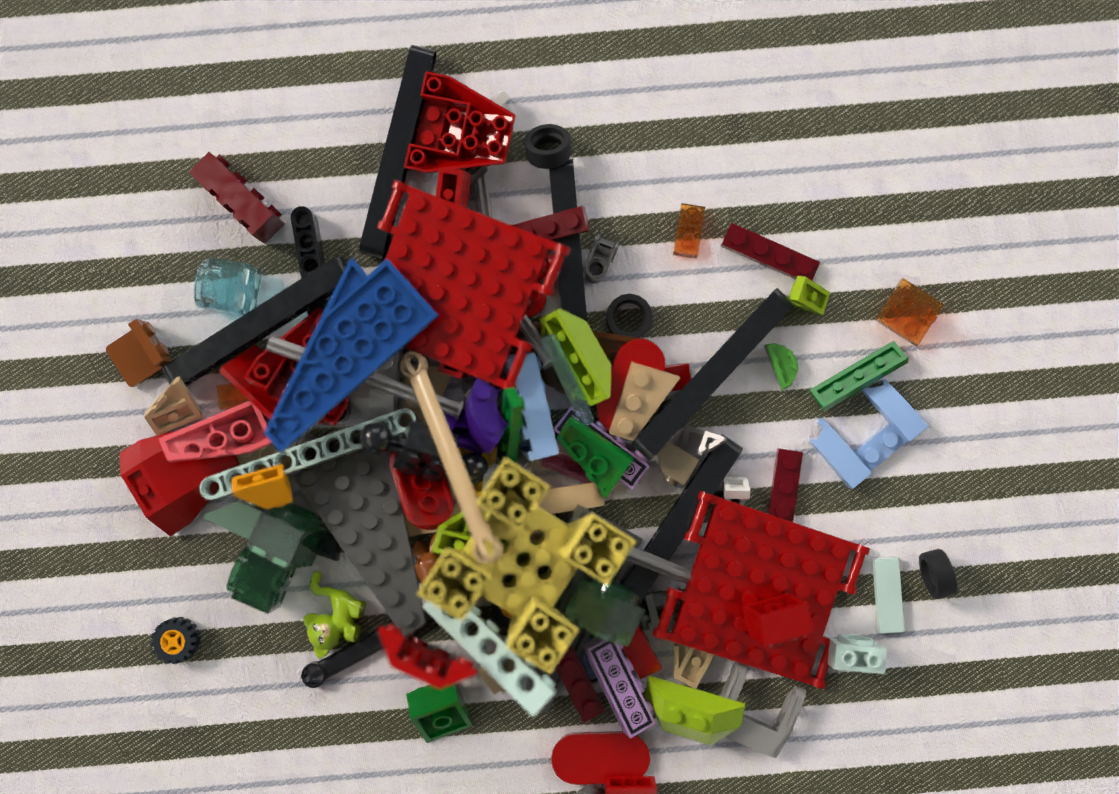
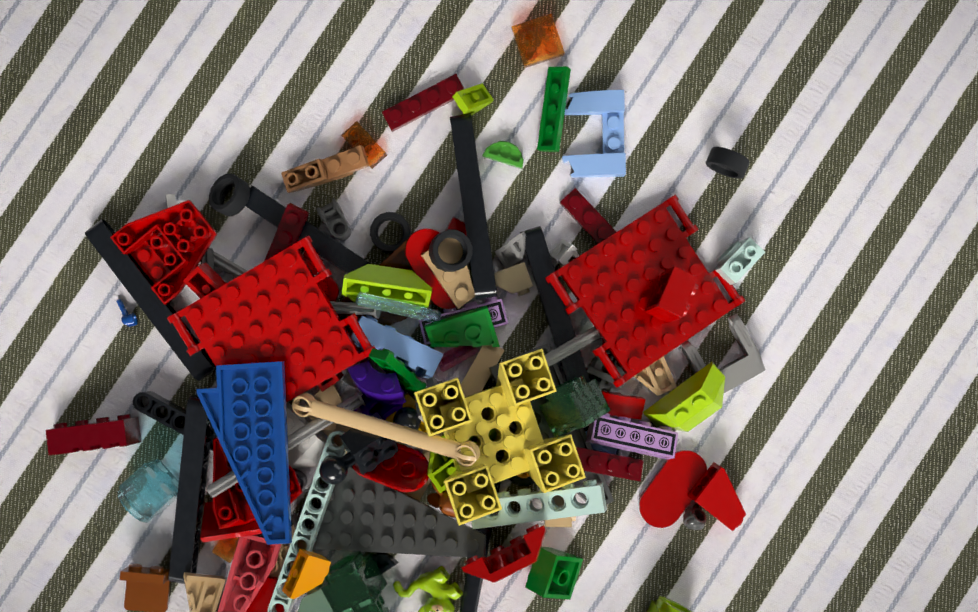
camera: 50 degrees left, 0 degrees up
light aqua tile [872,557,905,634] -> none
none -> blue hand [116,299,138,327]
none -> medium nougat slope [281,145,369,193]
none -> black tyre [429,229,473,272]

